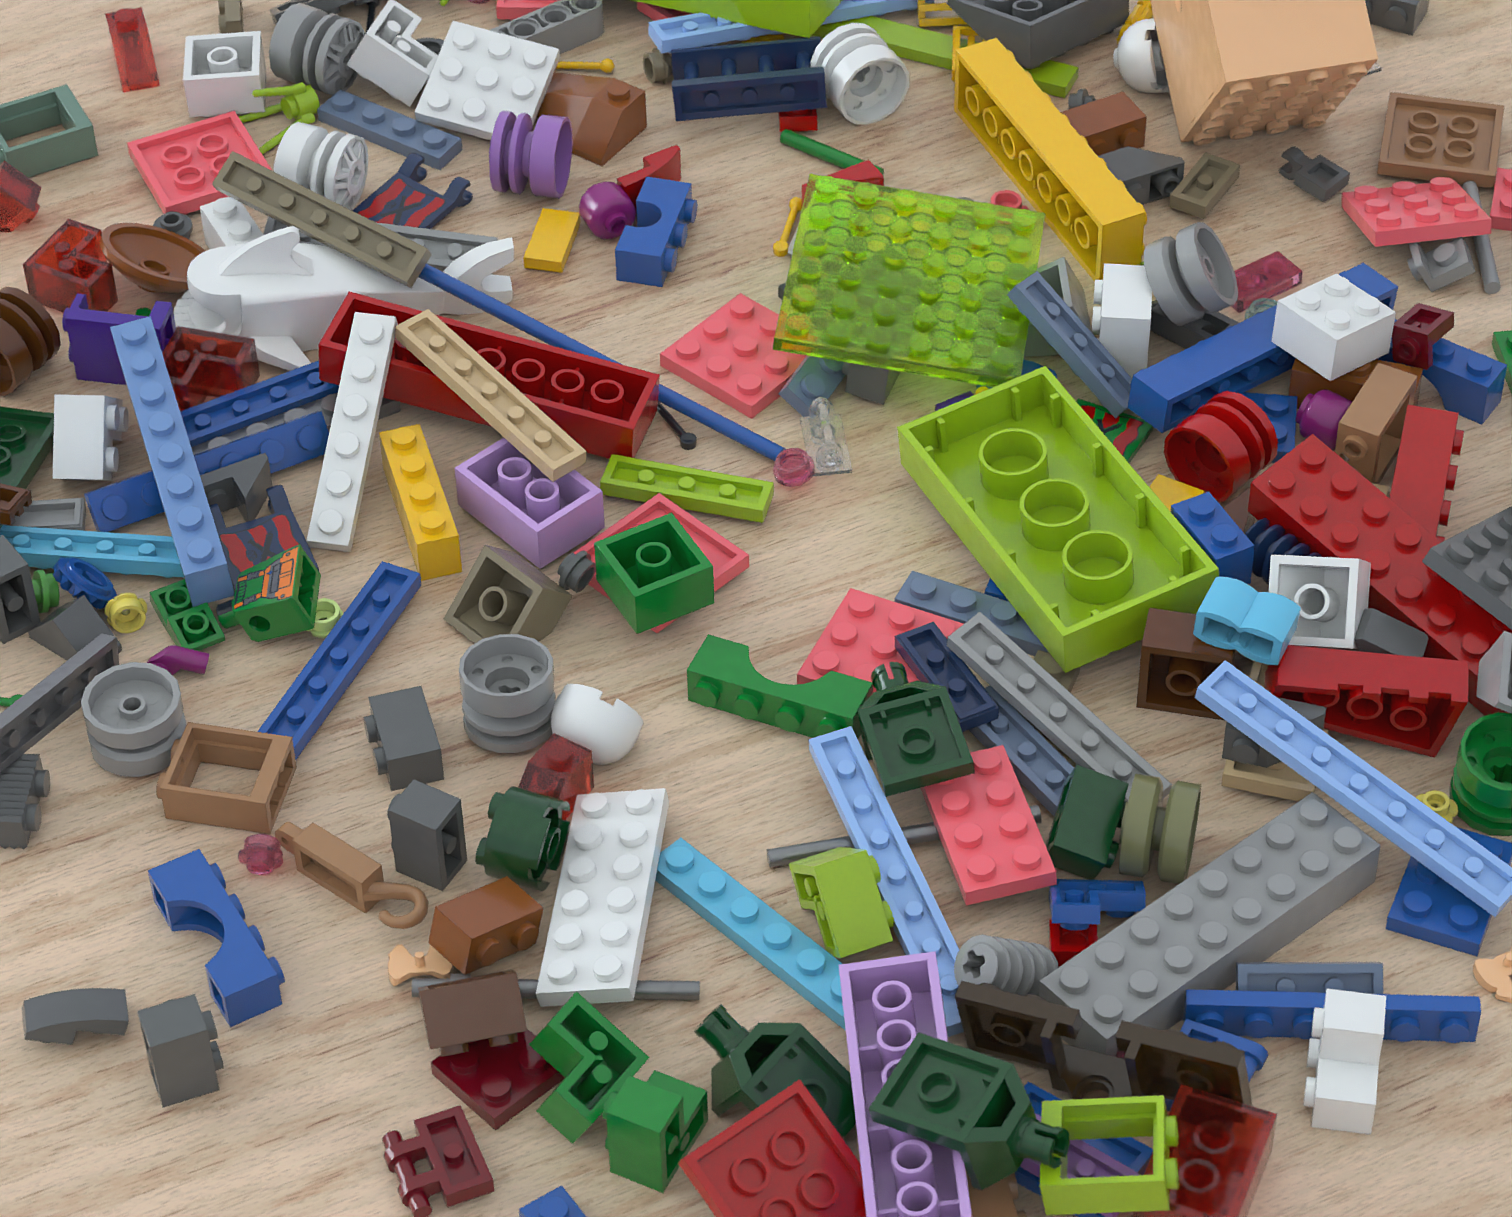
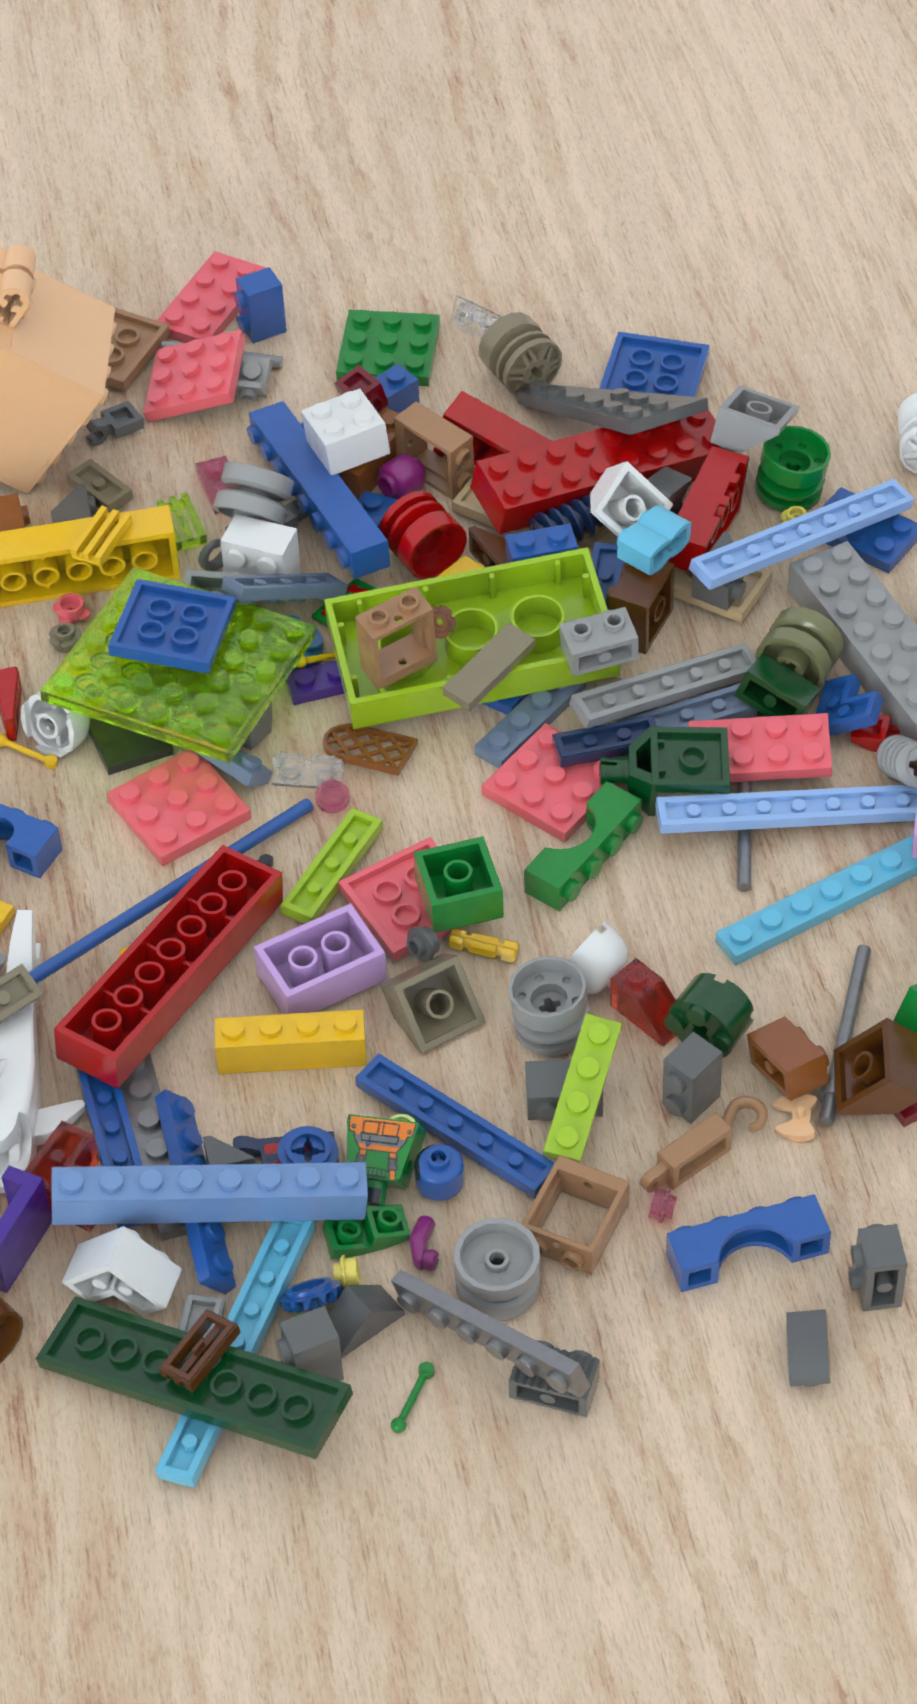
camera: 75 degrees left, 5 degrees up
white plate [307,312,398,552] -> none
tan plate [395,309,586,482] -> none
white plate [536,788,669,1007] -> none
lime brick [788,847,894,958] -> none
none -> yellow tile [70,506,132,566]
none -> blue plate [108,579,236,674]
none -> blue gear [277,1126,339,1164]
none -> dark orange window [323,723,418,776]
none -> medium nougat window [355,587,438,691]
none -> blue head [414,1143,465,1201]
none -> plate [432,605,456,639]
none -> dark tan tile [442,623,536,712]
none -> yellow axle [449,928,520,963]
none -> lime plate [543,1013,622,1163]
none -> light grey brick [559,607,638,677]

